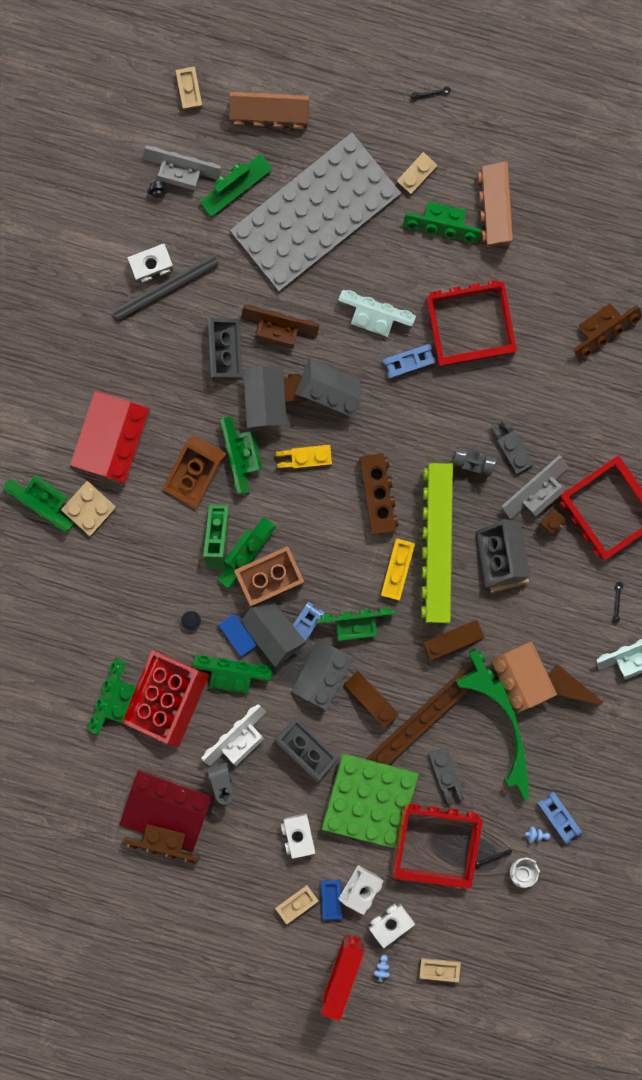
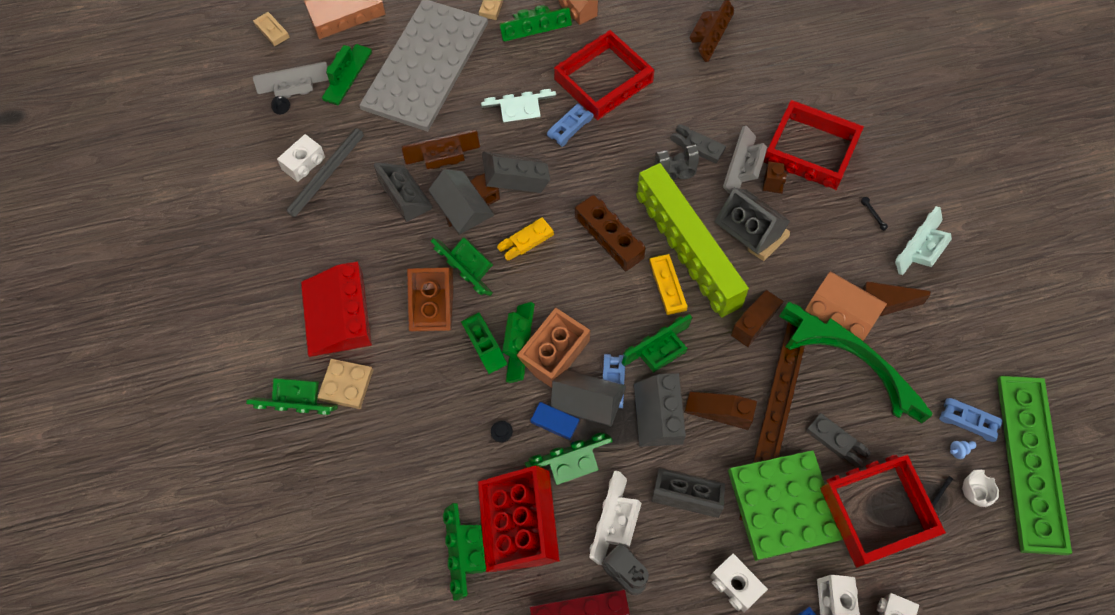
camera: 25 degrees left, 25 degrees down
none -> bright green plate [997,376,1072,555]

